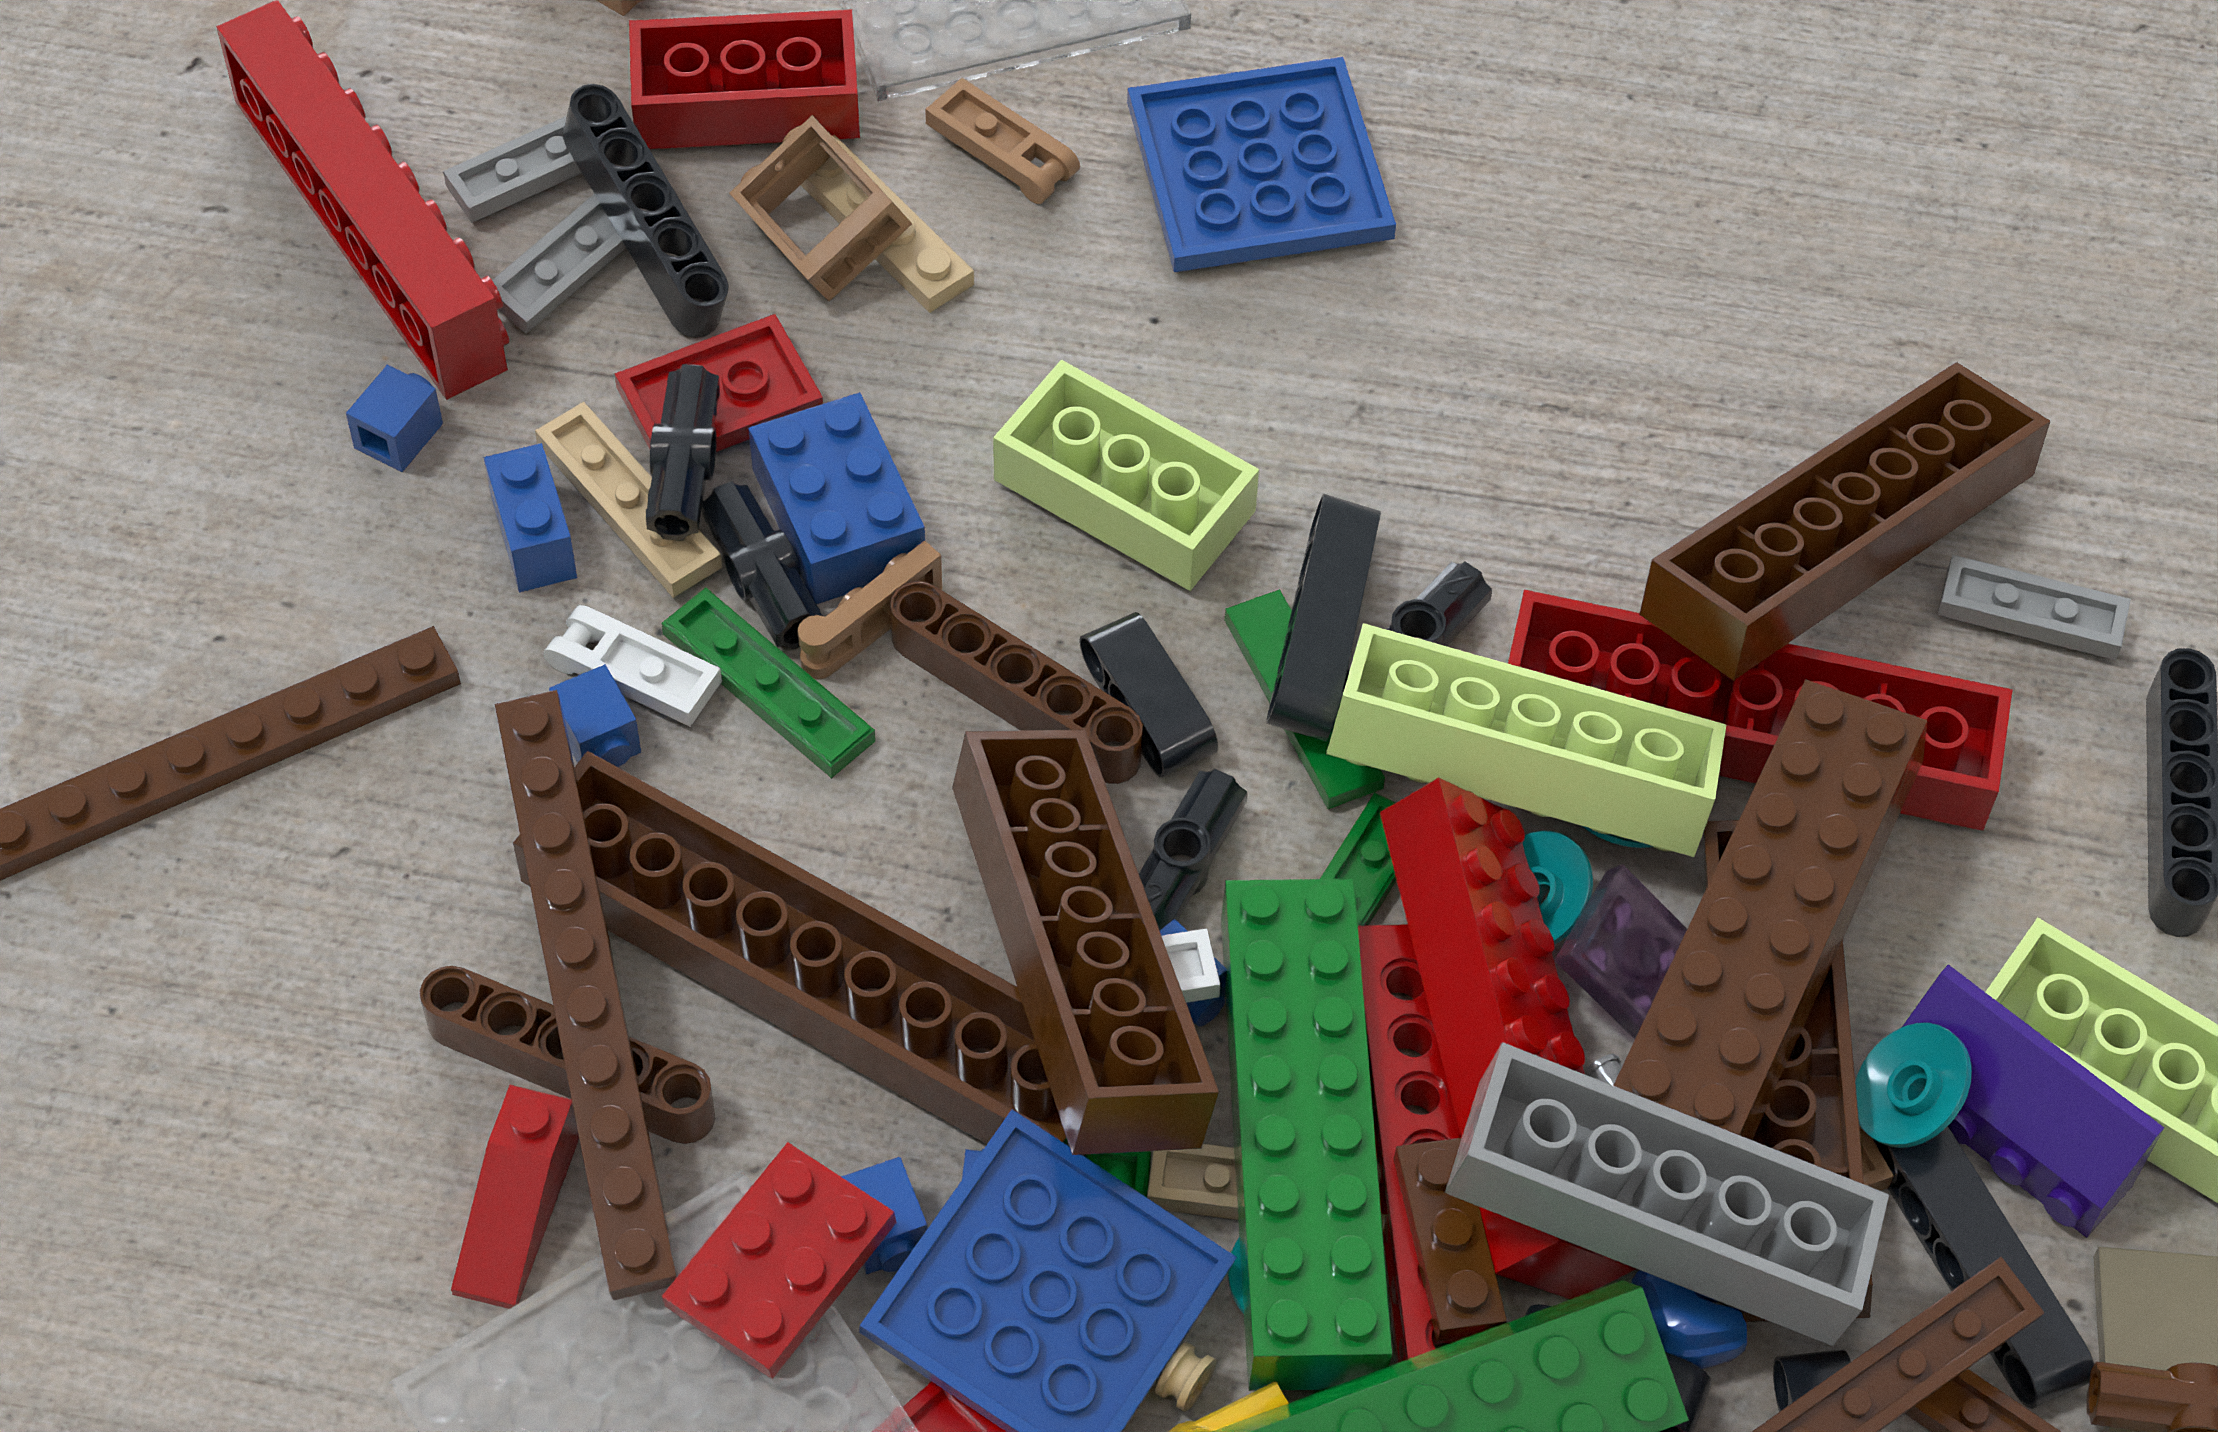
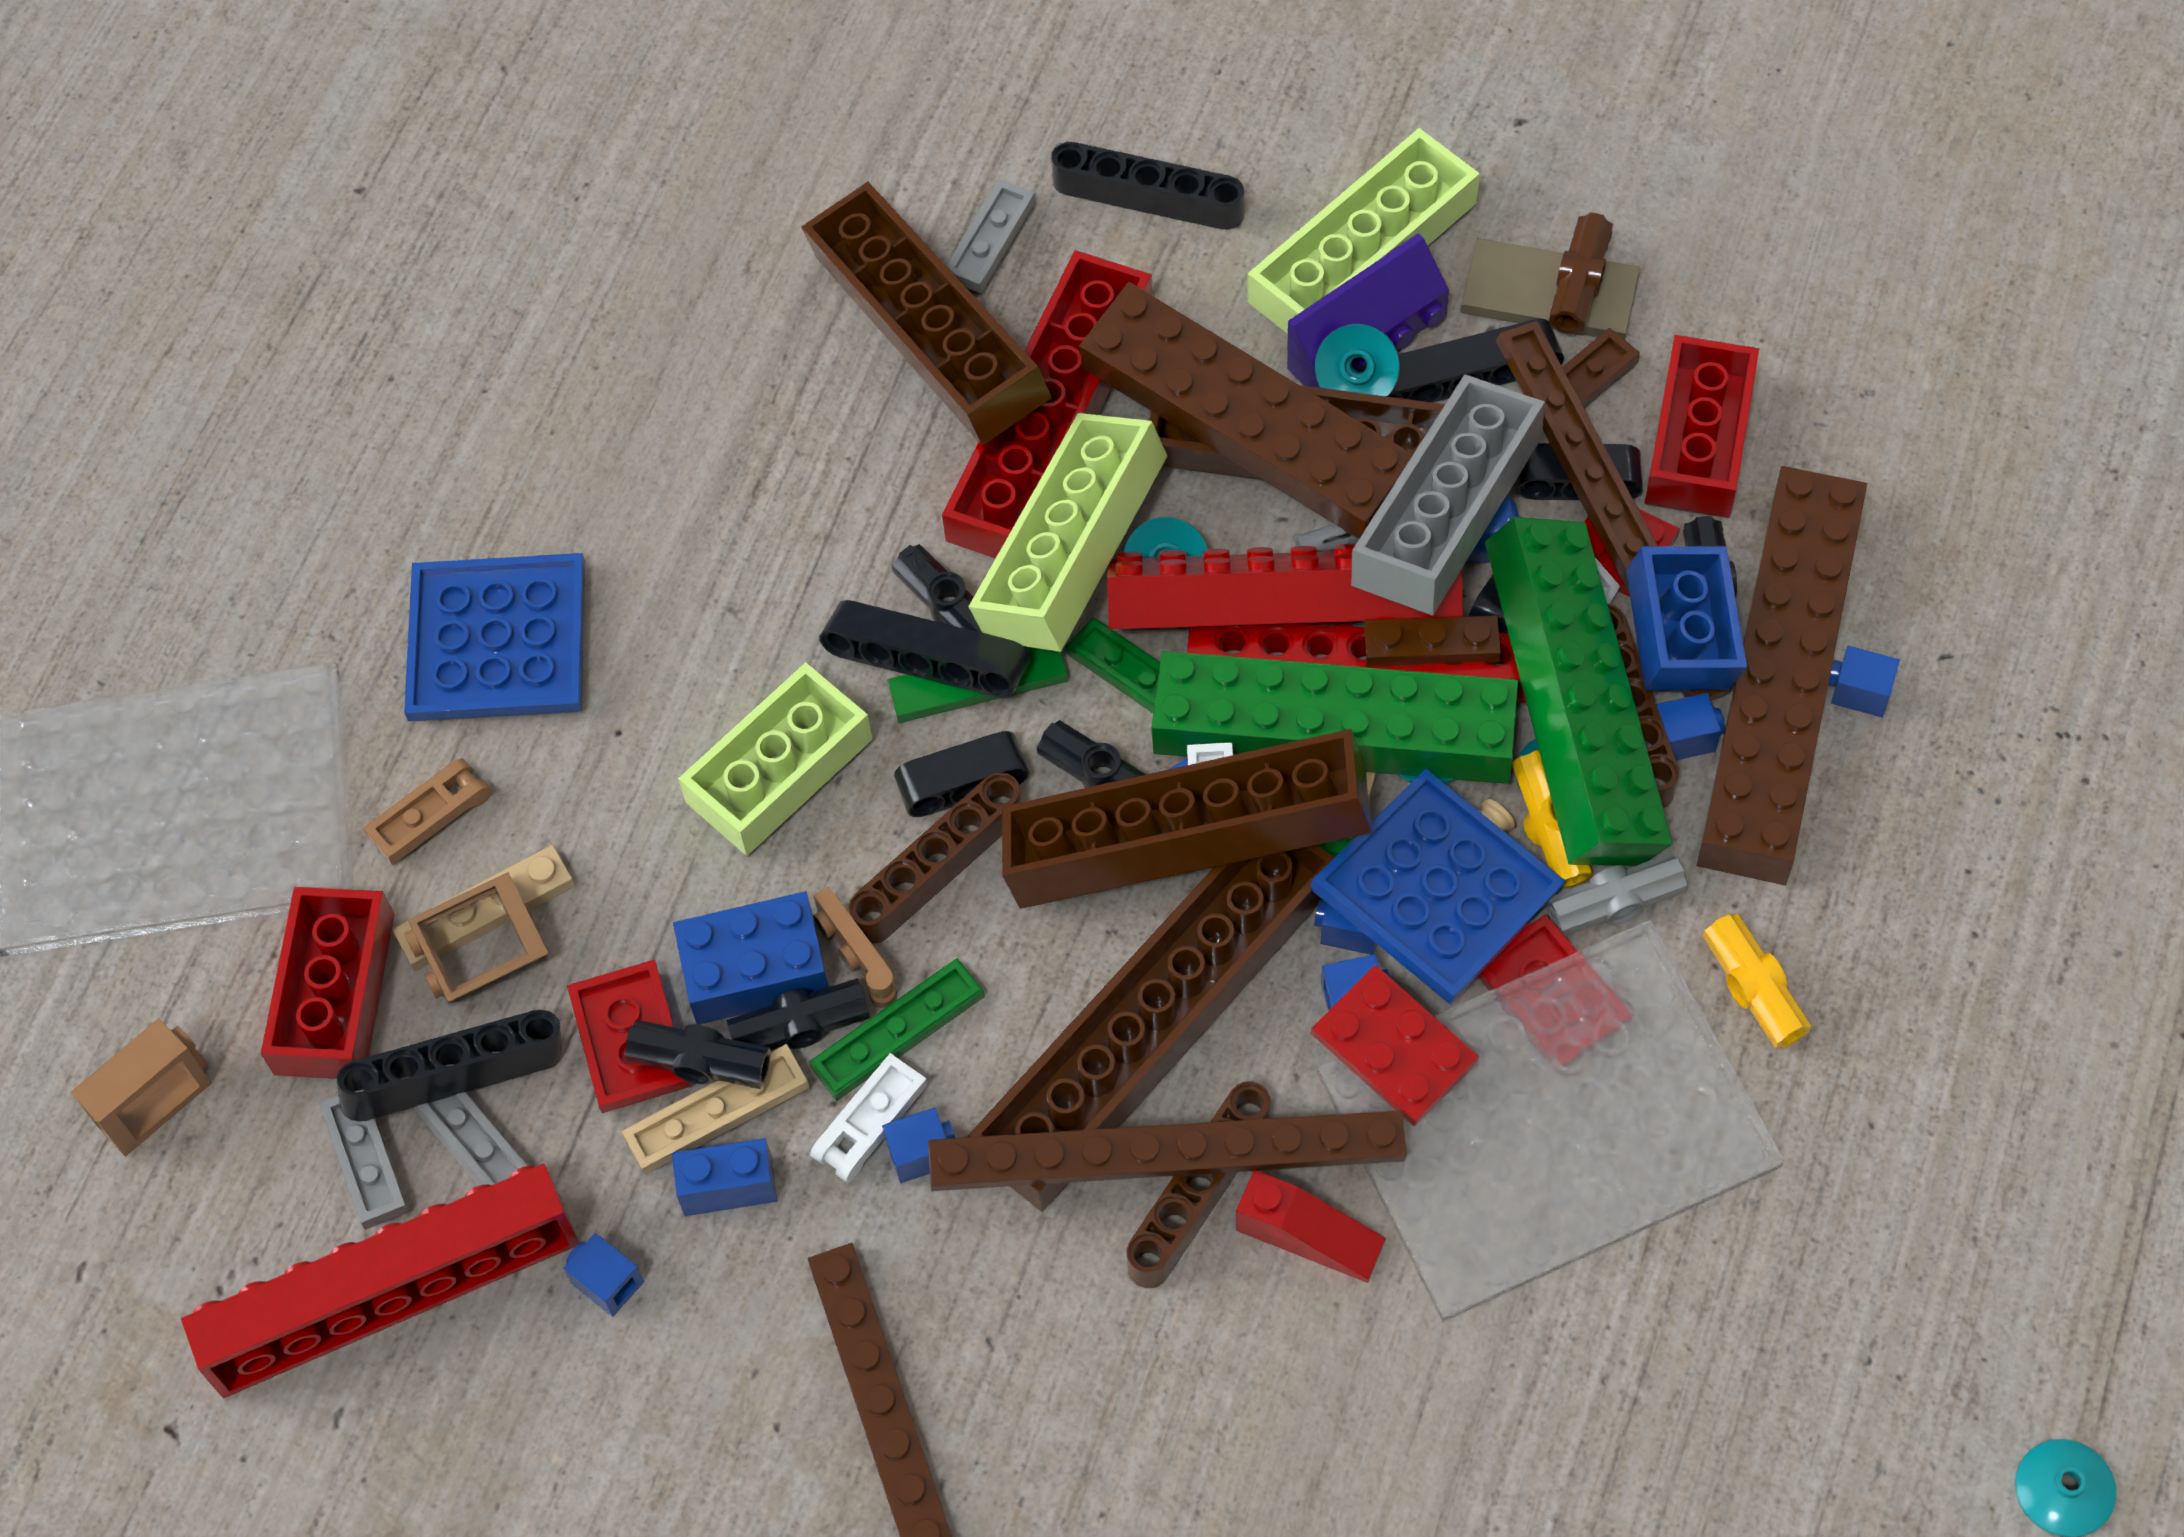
camera: 75 degrees left, 5 degrees up
clear purple plate [1554,864,1687,1039] -> none

